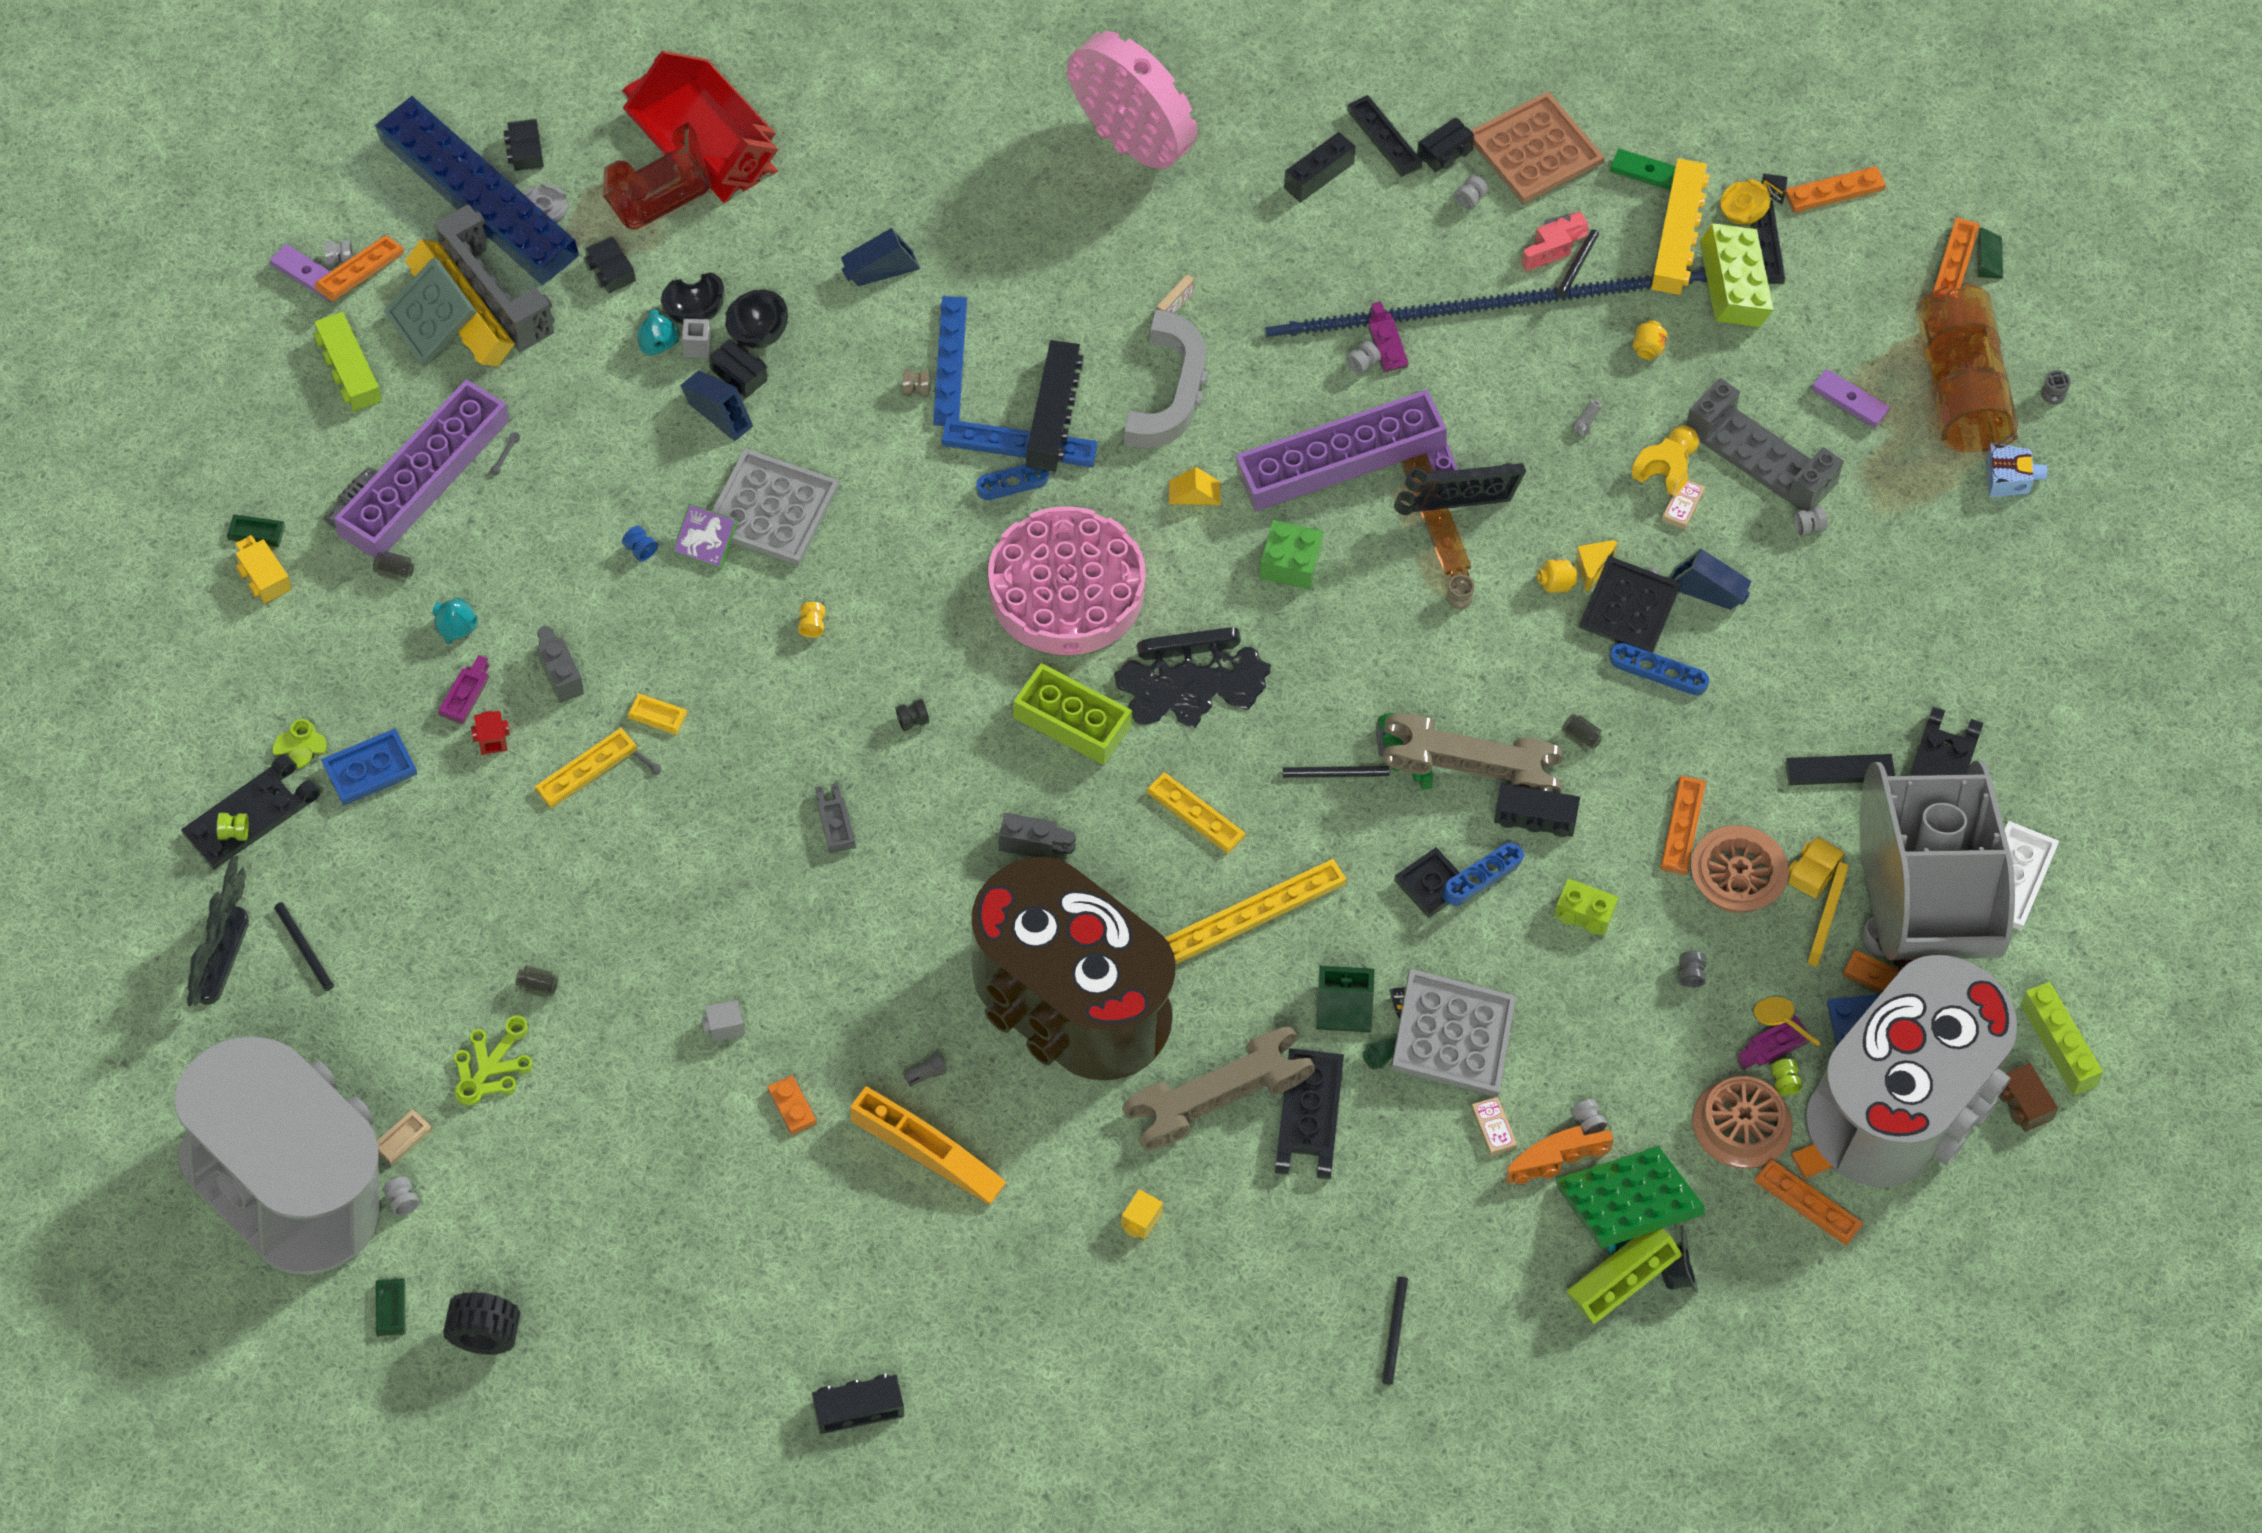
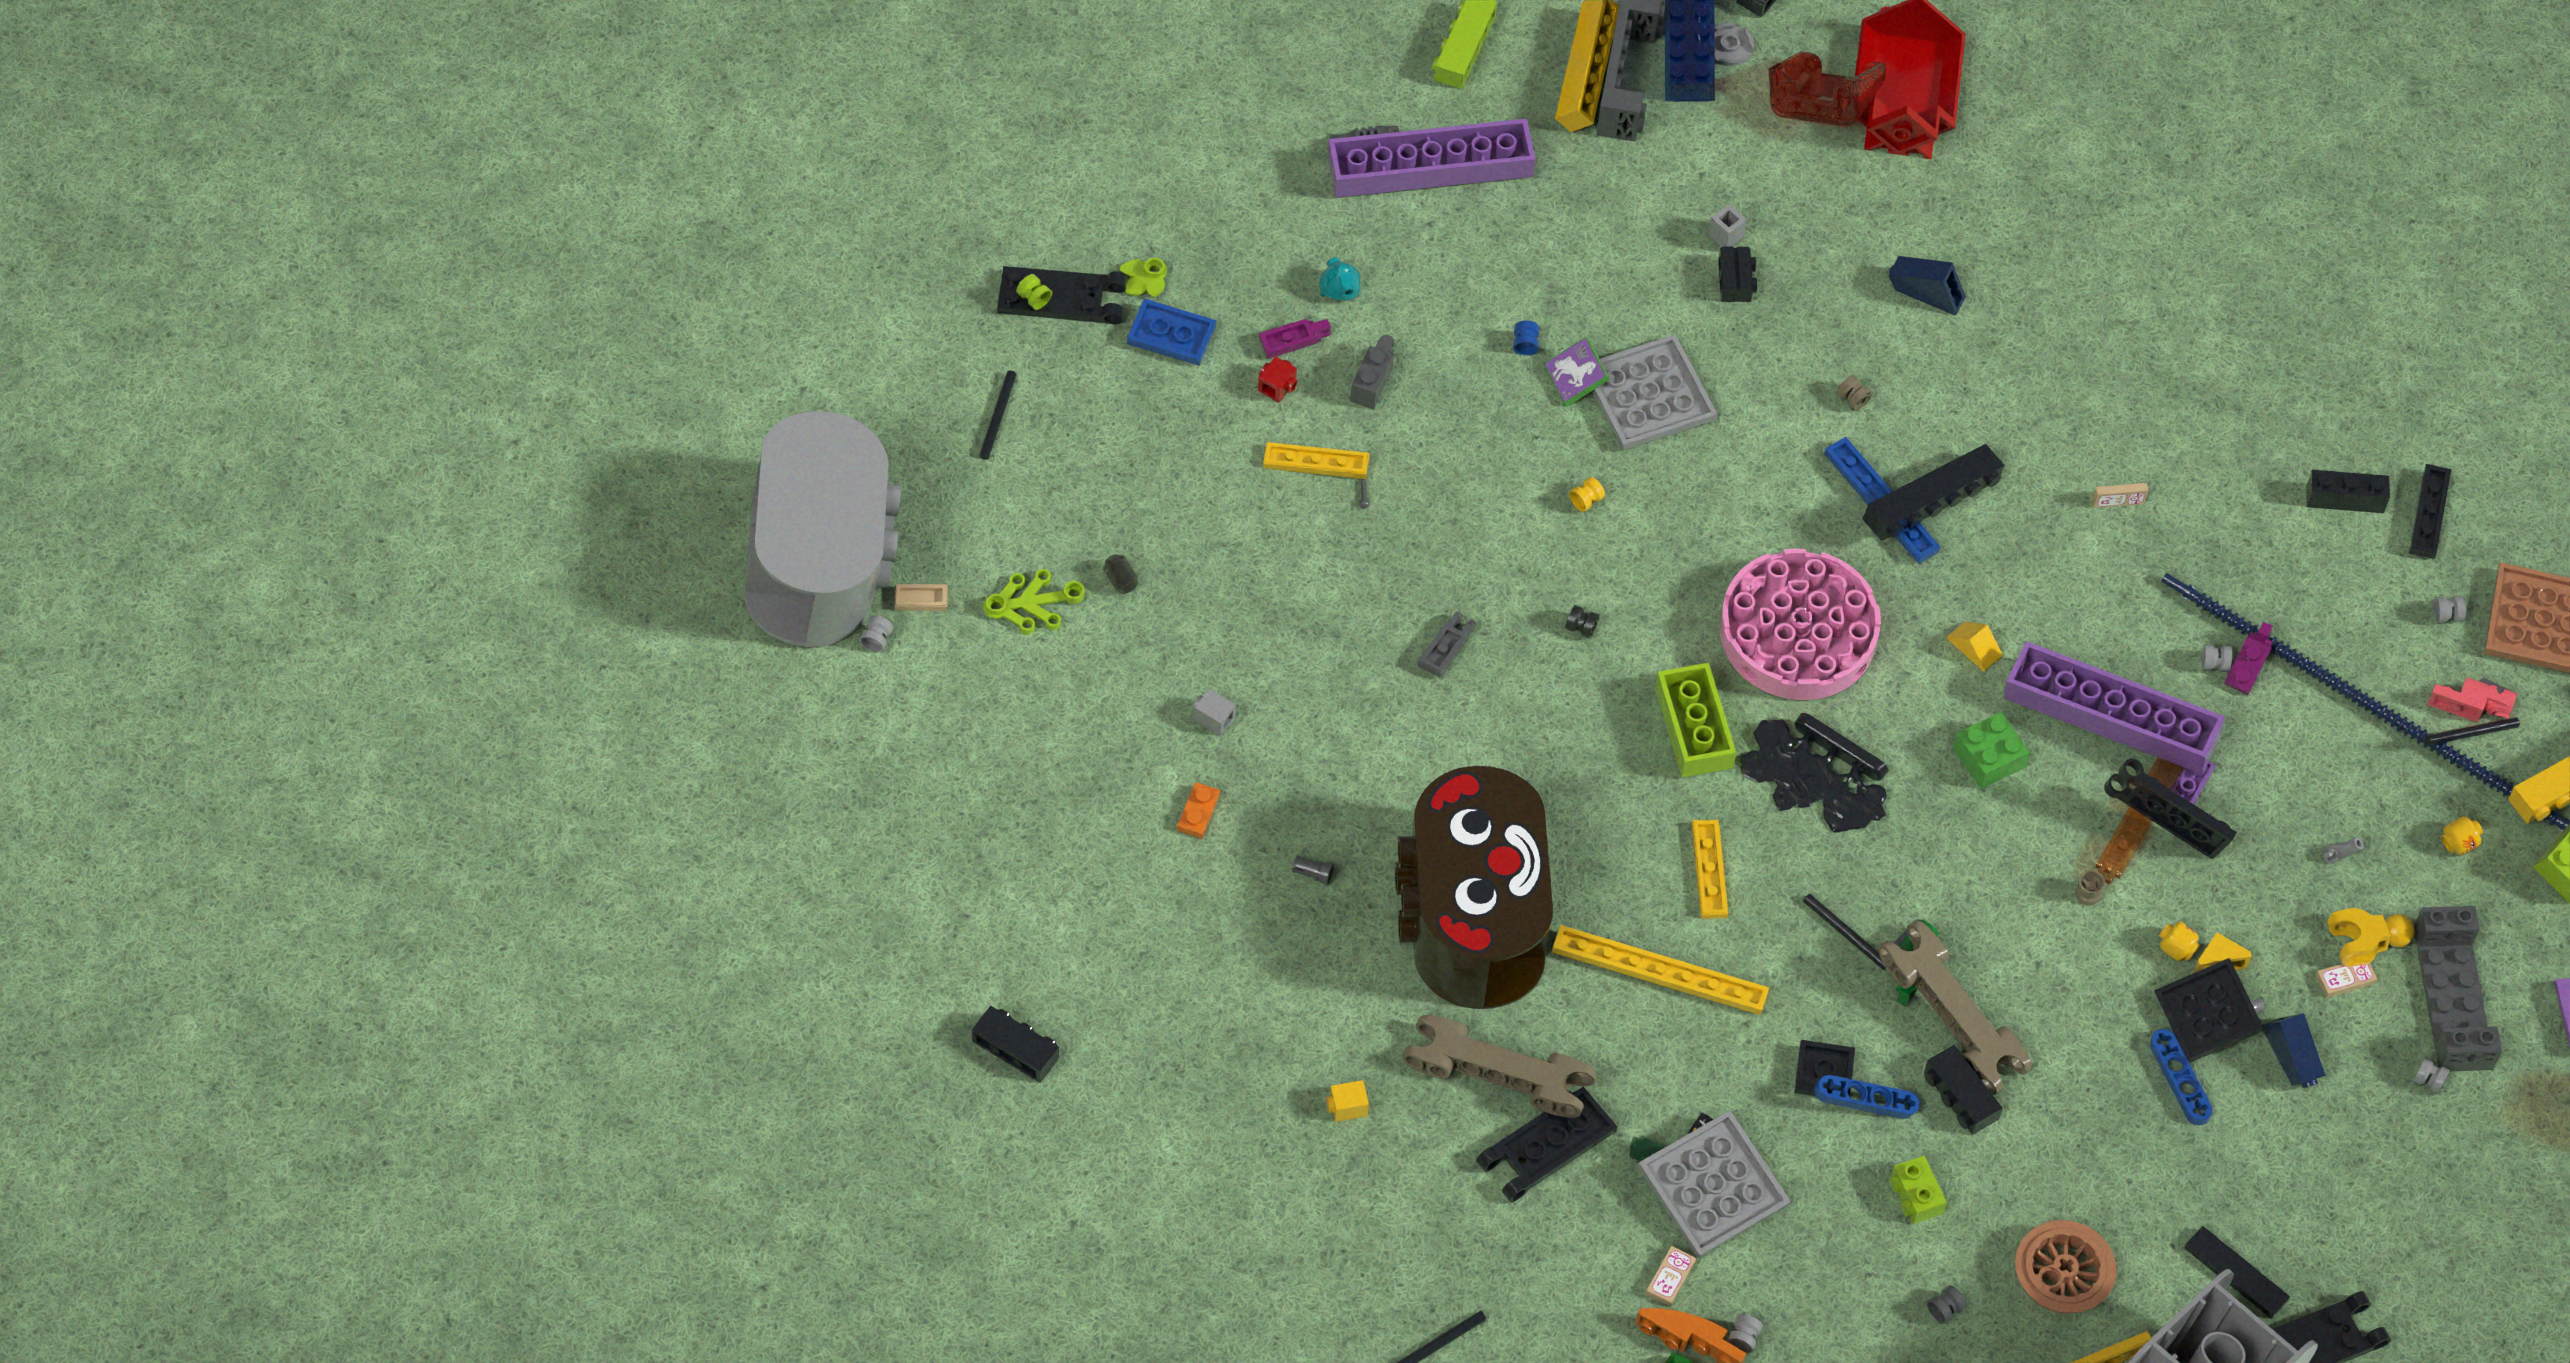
camera: 45 degrees right, 0 degrees up
black plant [187,855,249,1007] -> none
dark green tile [227,514,285,547] -> none
yellow brick [234,535,292,604] -> none
clear smoke brick [373,551,414,582] -> none
dark green tile [376,1278,406,1336] -> none
sand green plate [384,258,477,365] -> none
black tyre [443,1292,521,1355] -> none
dark grey hinge [490,432,520,475] -> none
black brick [583,236,636,293] -> none
yellow tile [627,693,687,735] -> none
teal helmet [637,310,679,355] -> none
black cylinder [661,272,725,325] -> none
dark blue slope [680,370,753,441] -> none
black cylinder [725,289,789,349] -> none
light orange slope [850,1086,1006,1205] -> none
blue plate [933,296,967,426] -> none
blue beam [976,464,1049,500] -> none
dark grey hinge [999,812,1076,858] -> none
bright pink brick [1067,31,1197,169] -> none
light grey arch [1124,310,1209,448] -> none
dark green slope [1316,966,1375,1033] -> none
black brick [1417,117,1474,172] -> none
clear smoke brick [1562,714,1602,751] -> none
orange tile [1660,776,1706,875] -> none
yellow brick [1788,836,1845,899] -> none

